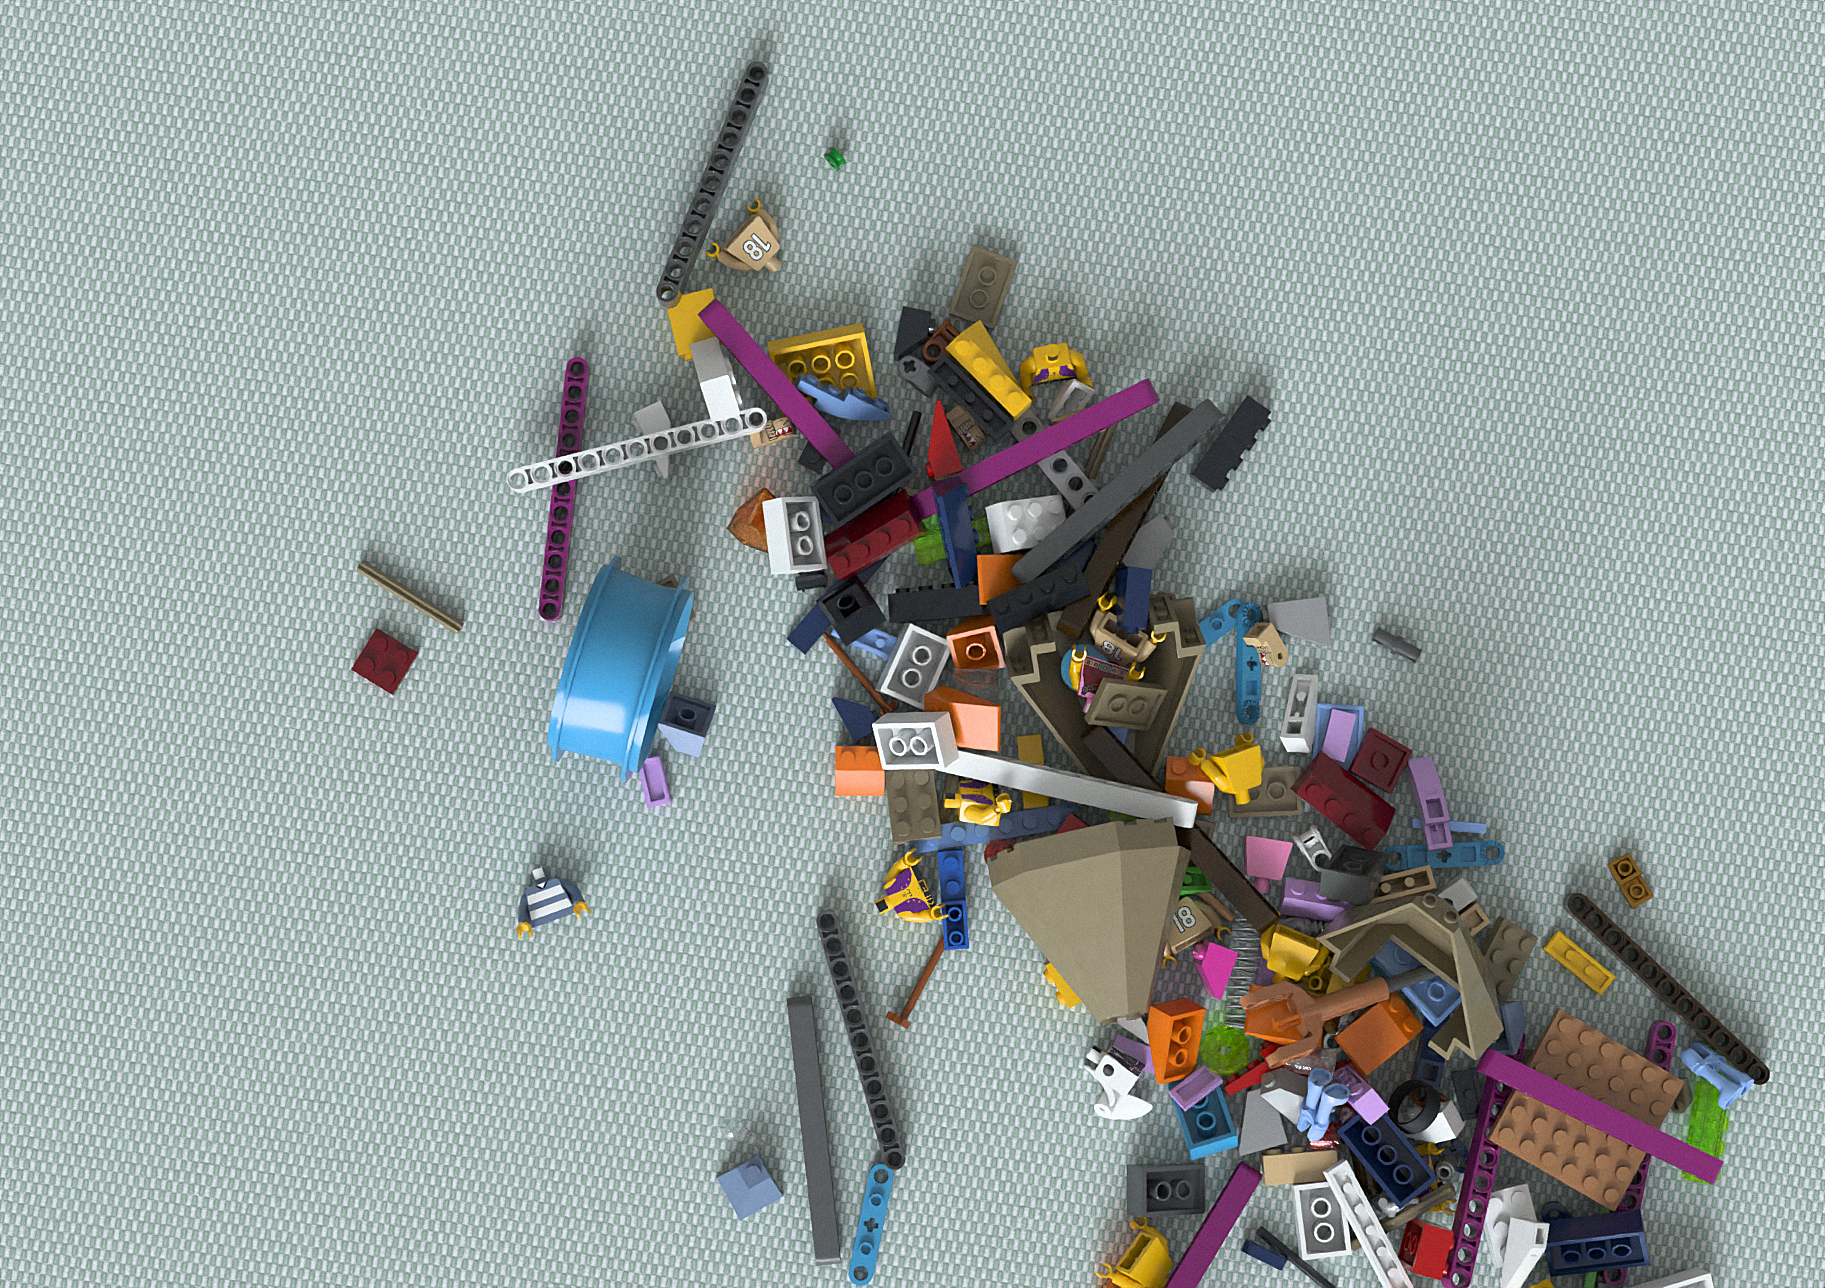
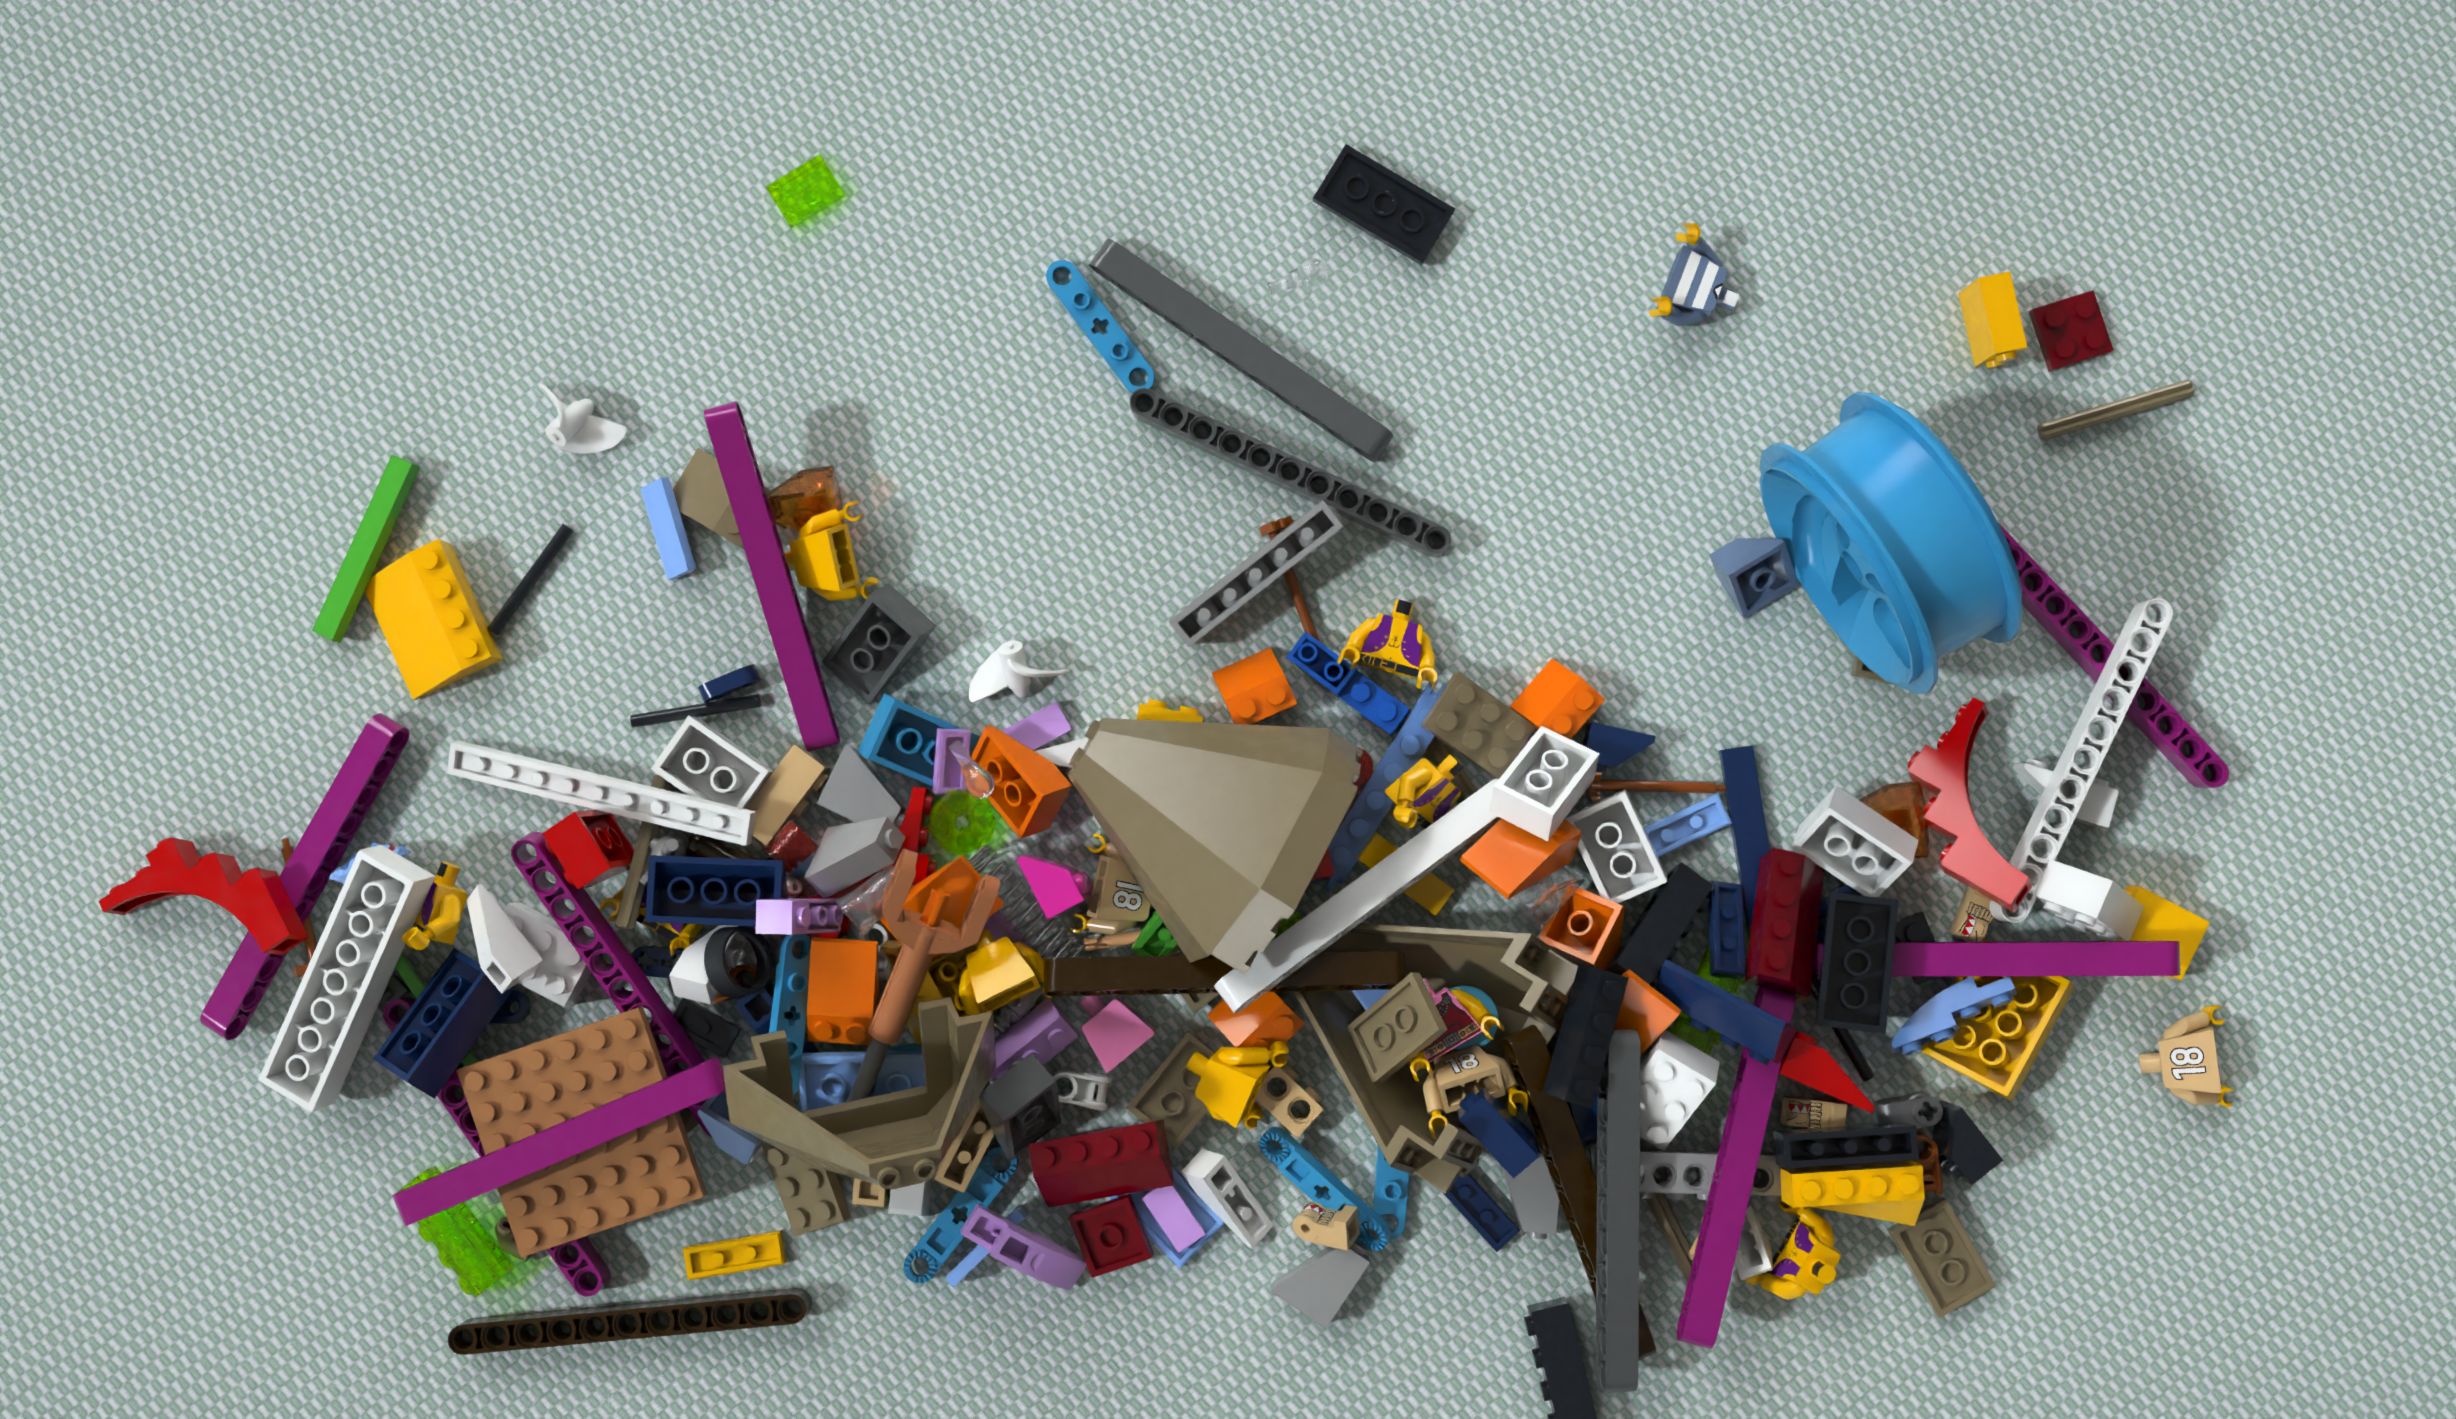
camera: 135 degrees right, 0 degrees up
lavender tile [639,755,672,808] -> none
dark grey beam [656,61,769,309] -> none
sand blue slope [716,1153,783,1221] -> none
black pin [795,572,826,593] -> none
black slope [816,575,887,646] -> none
green bush [823,147,847,171] -> none
white torso [1087,1045,1146,1097] -> none
light blue piece [1297,1068,1350,1142] -> none
dark grey pin [1371,627,1422,663] -> none
light grey pin [1435,1155,1458,1180] -> none
pearl gold slope [1607,852,1654,909] -> none
light blue piece [1680,1040,1754,1110] -> none
none -> dark azure piece [769,934,811,1094]
none -> clear piece [949,740,995,799]
none -> light grey brick [1169,499,1344,647]
none -> orange slope [1212,647,1297,725]
none -> tan brick [1256,1063,1324,1138]
none -> black plate [1313,144,1455,266]
none -> dark blue tile [1442,1173,1520,1252]
none -> dark blue tile [1708,881,1746,980]
none -> arch [1908,697,2033,913]
none -> yellow brick [1958,271,2027,370]

